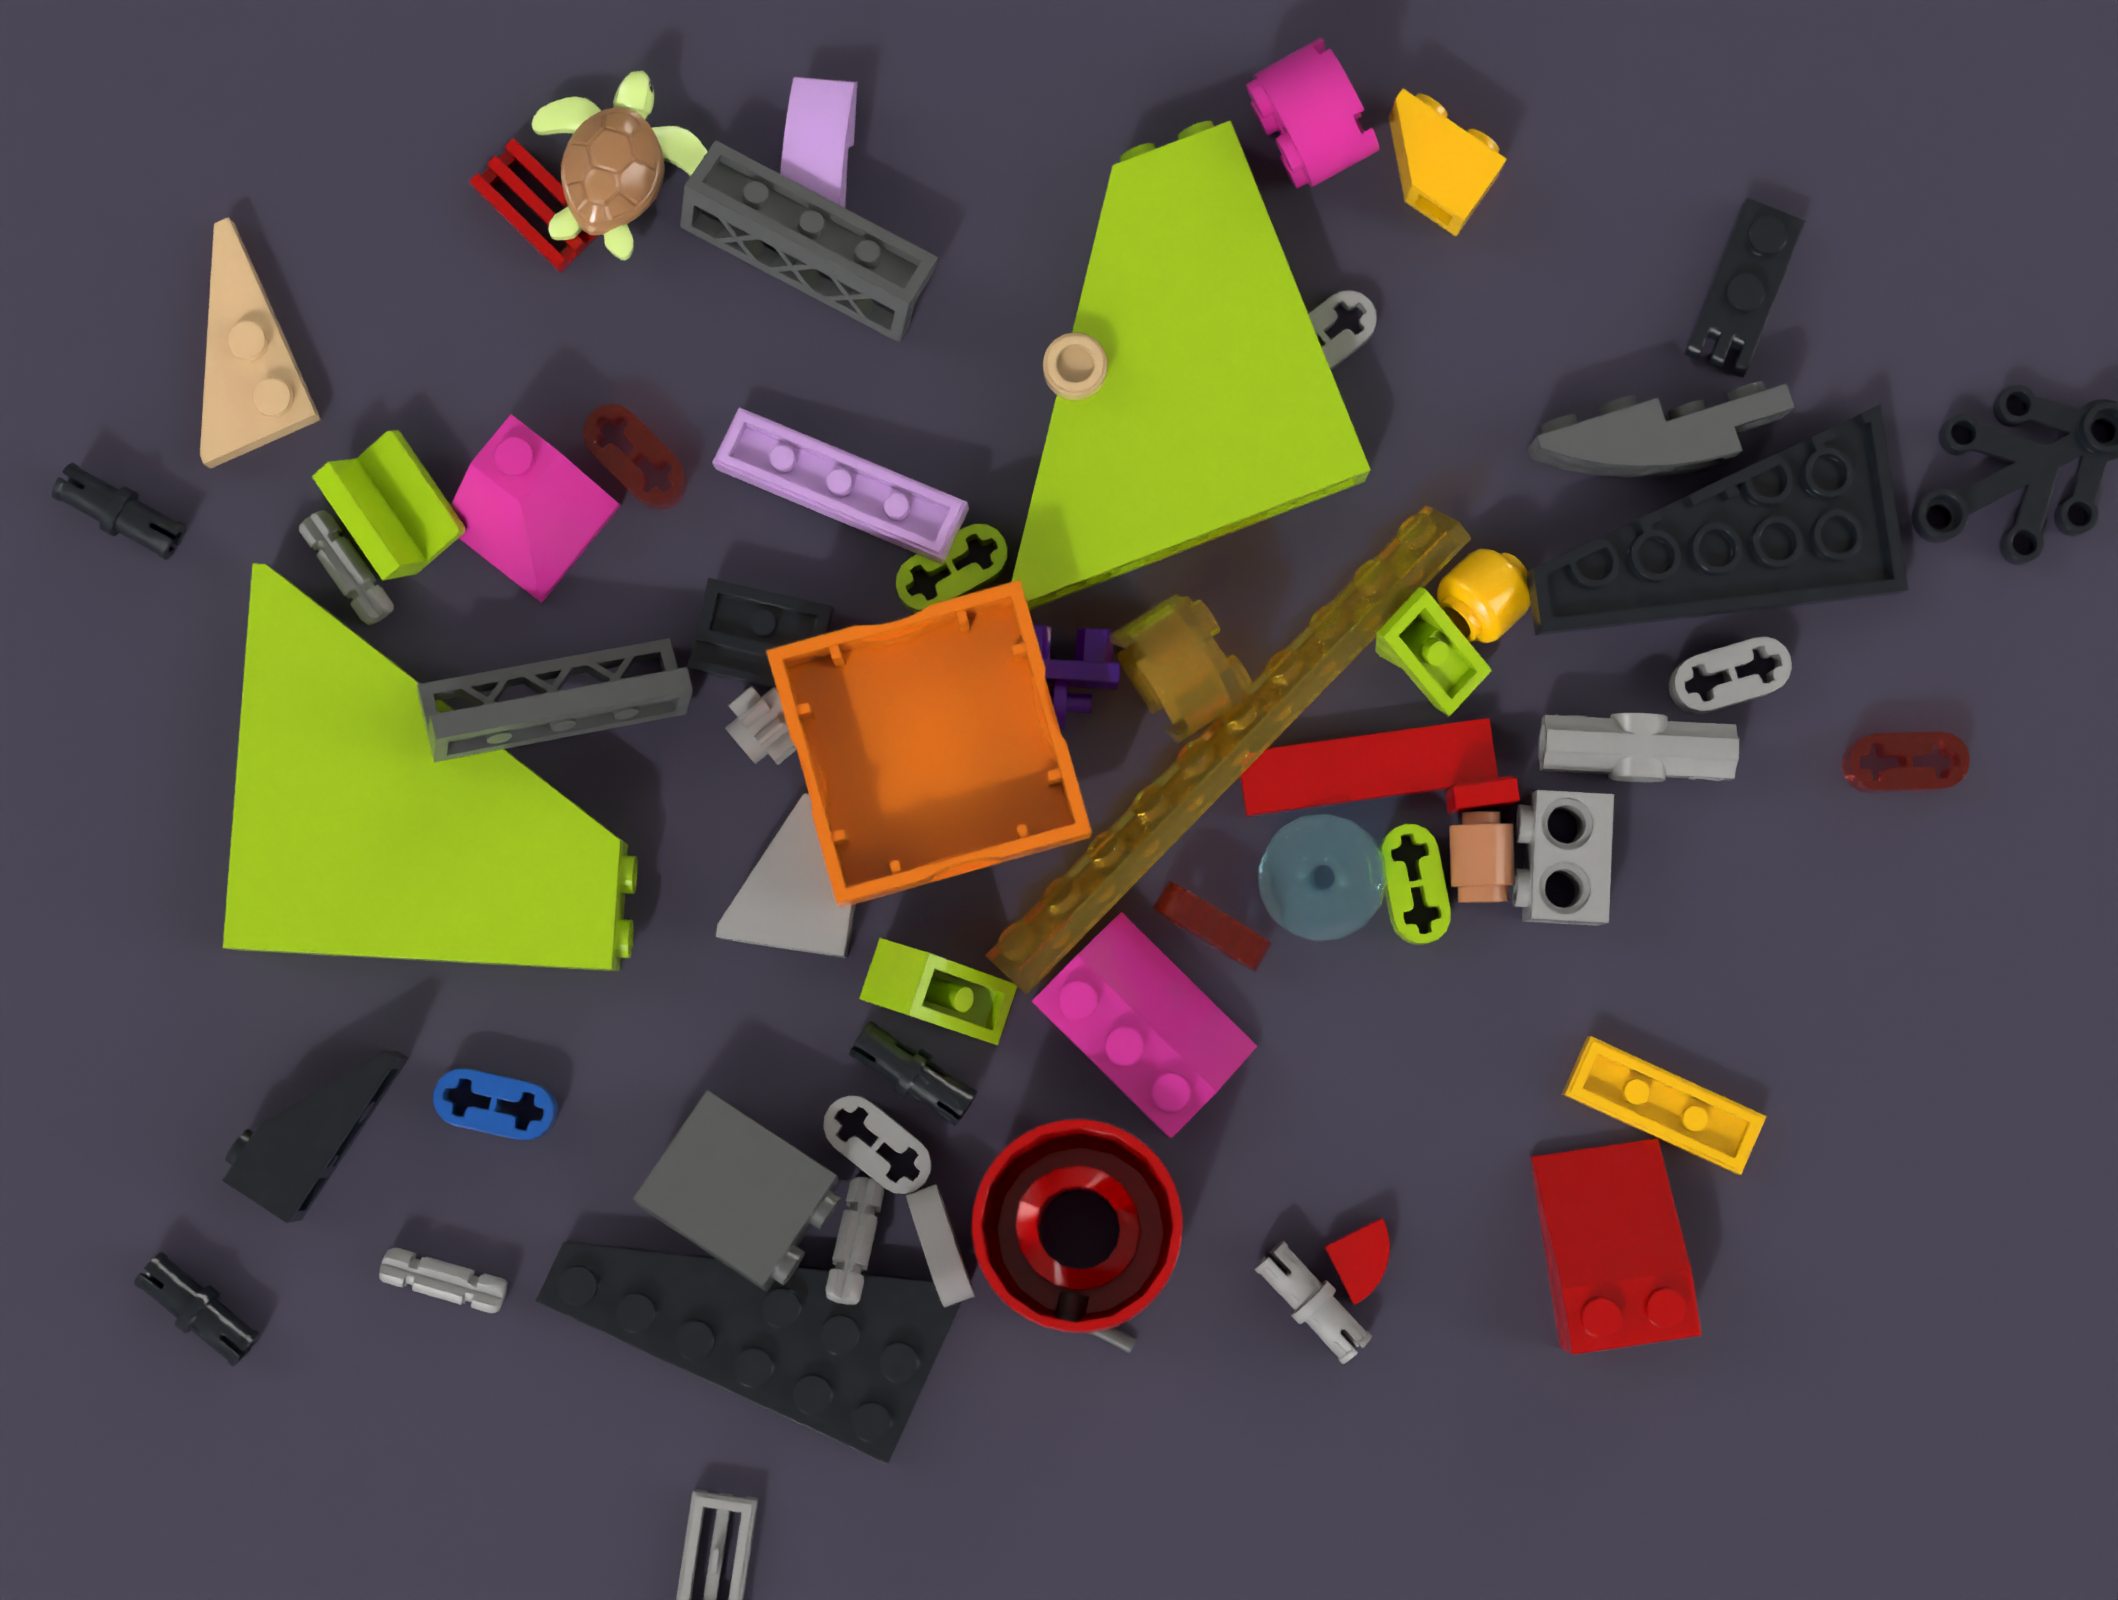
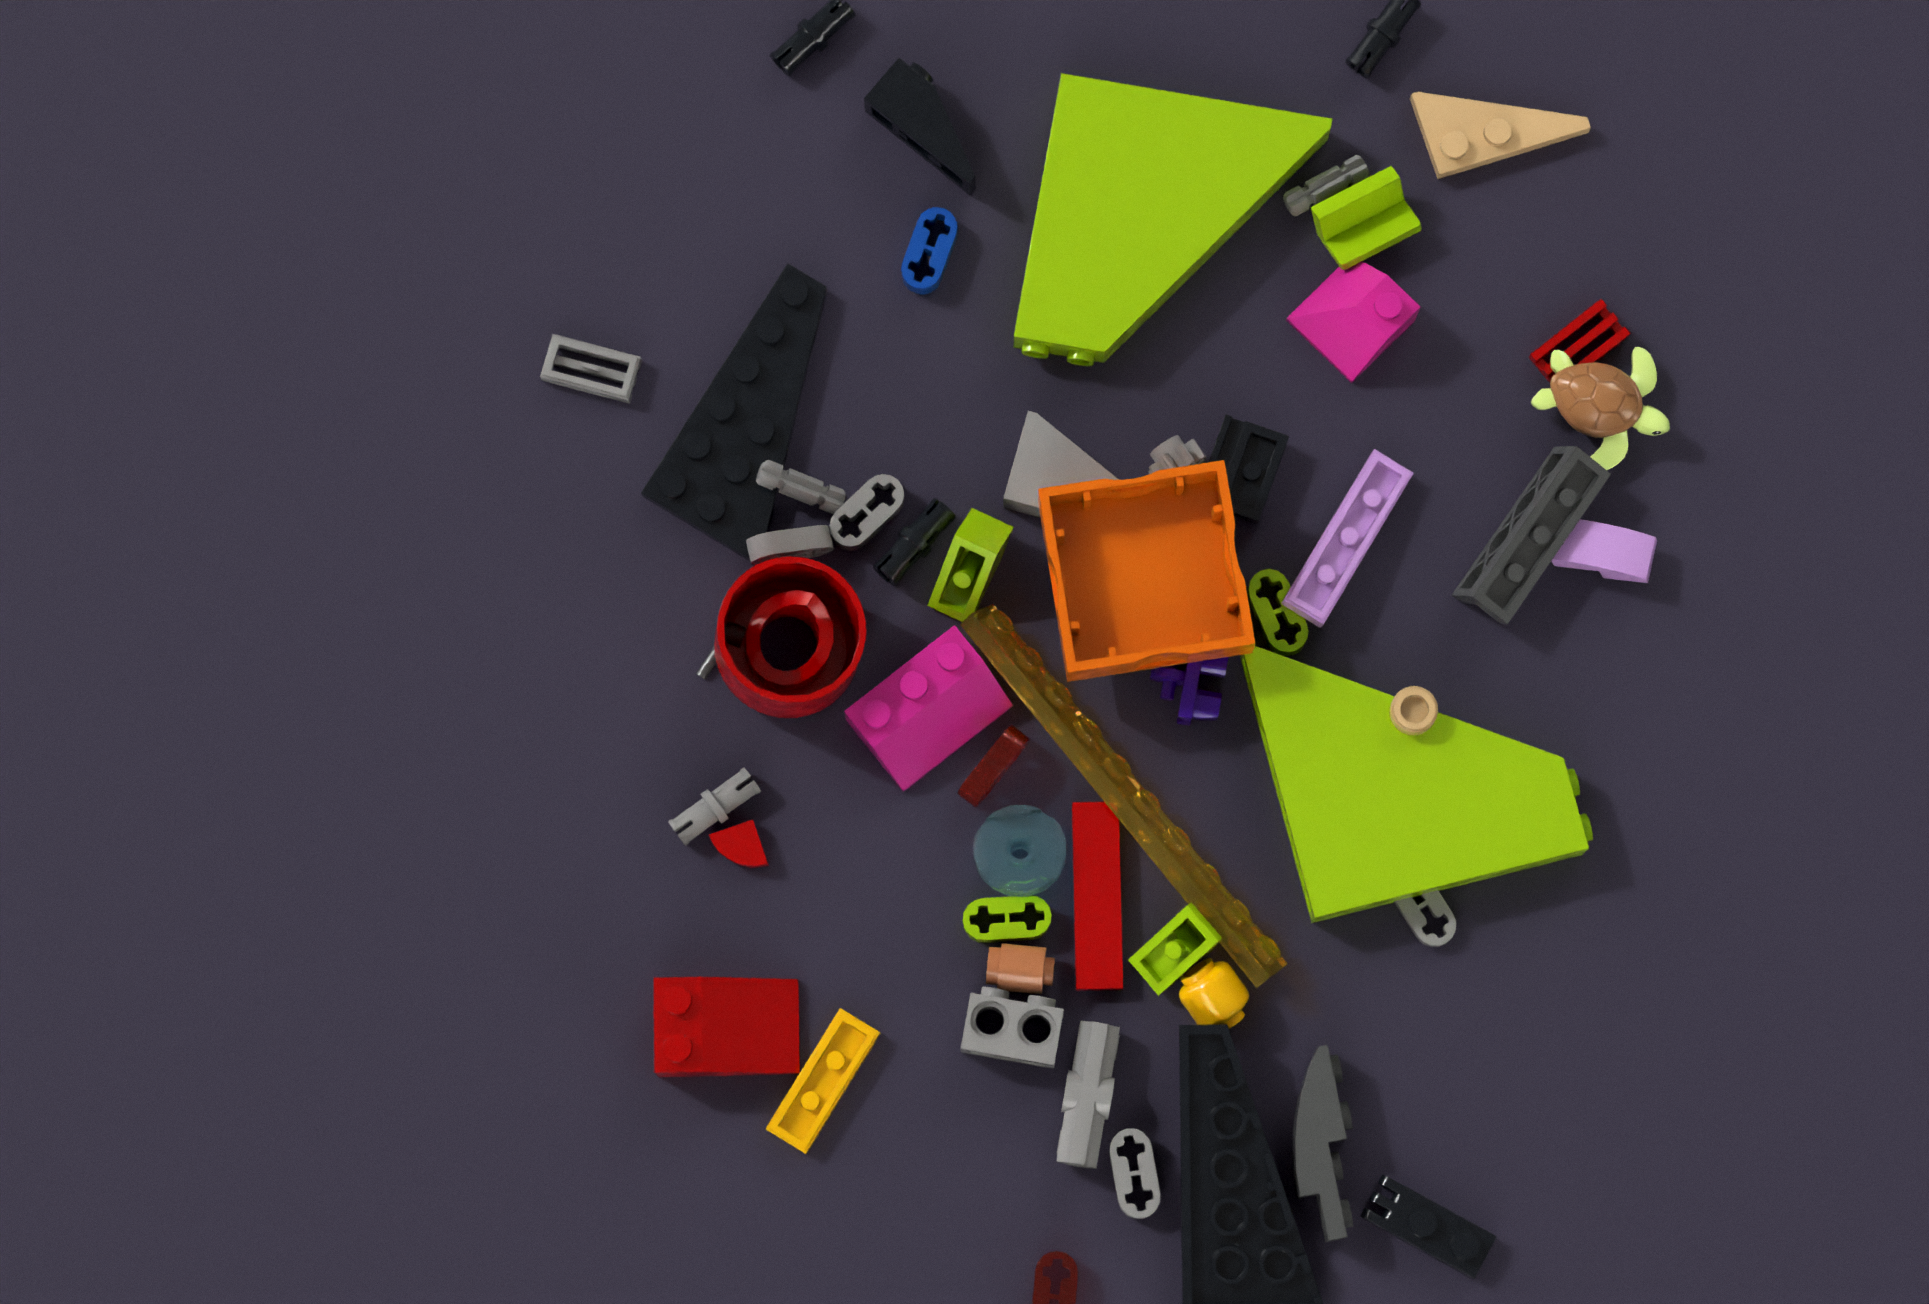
camera: 105 degrees right, 5 degrees down
light grey axle [379,1248,508,1314] -> none
dark grey fence [417,638,693,762] -> none
clear red beam [583,404,688,510] -> none
dark grey brick [633,1090,842,1292] -> none
clear yellow brick [1109,593,1253,743] -> none
dark pink brick [1246,37,1379,189] -> none
yellow slope [1389,88,1507,236] -> none
red tile [1445,776,1520,814] -> none

